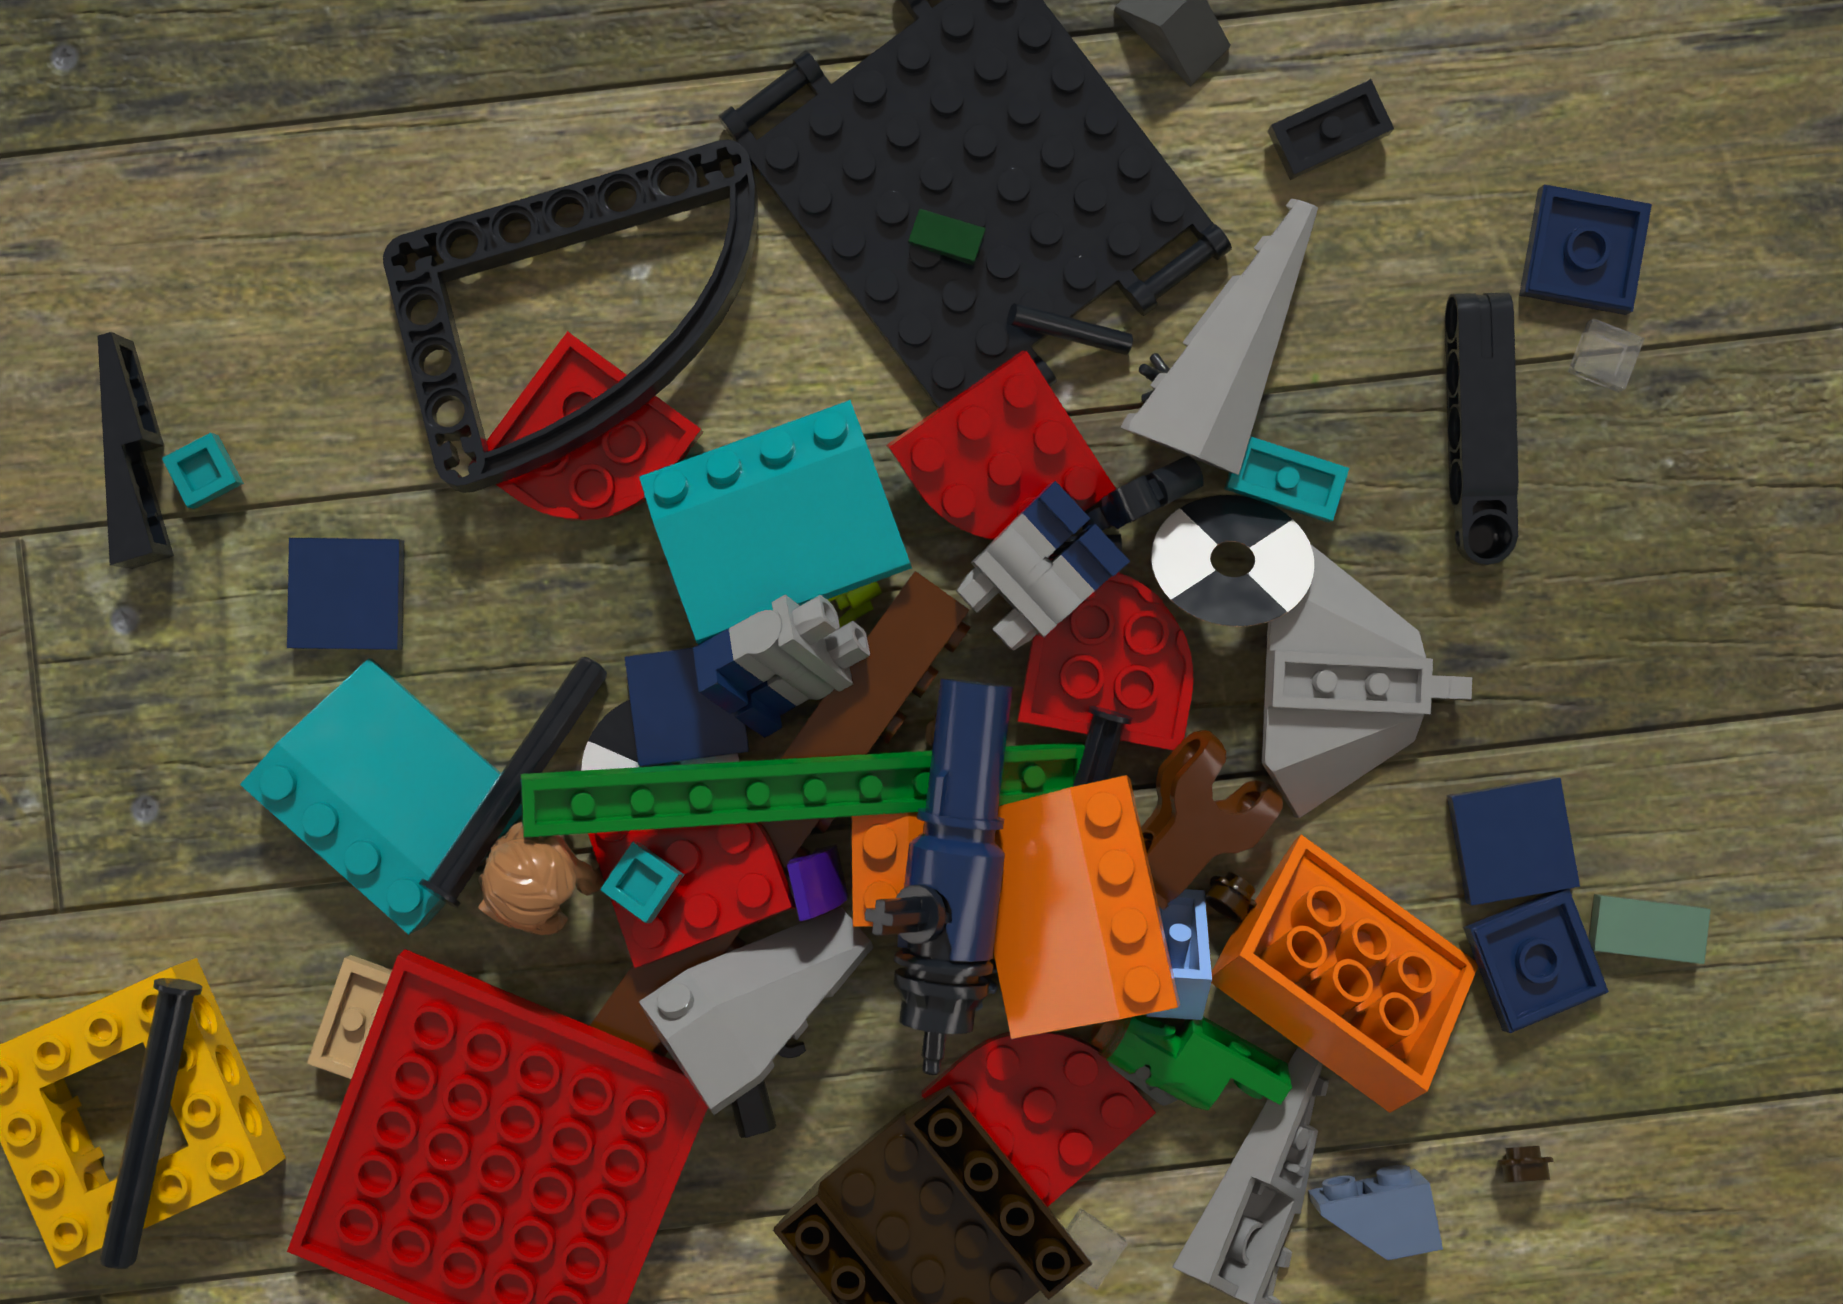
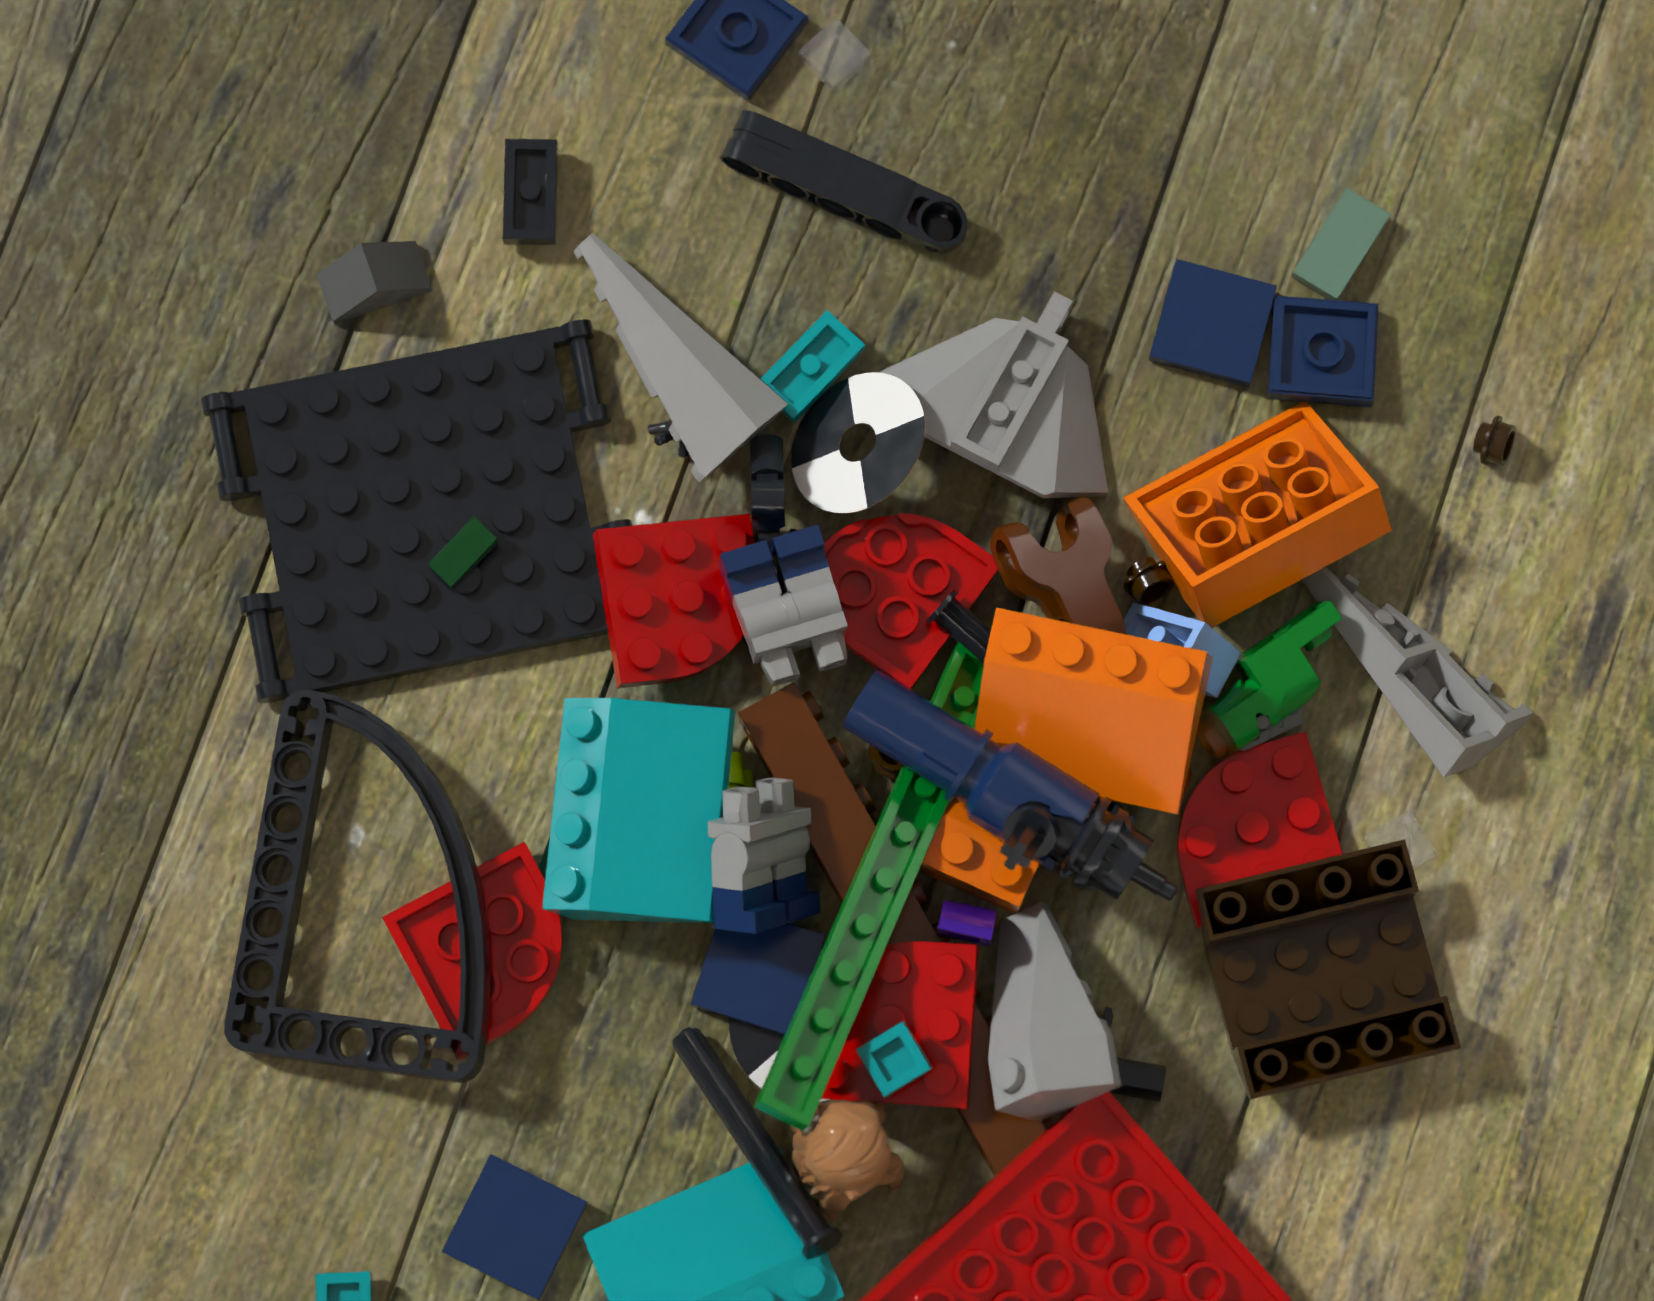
camera: 60 degrees left, 10 degrees down
black piece [1007,303,1133,355] -> none
sand blue slope [1308,1165,1443,1260] -> none

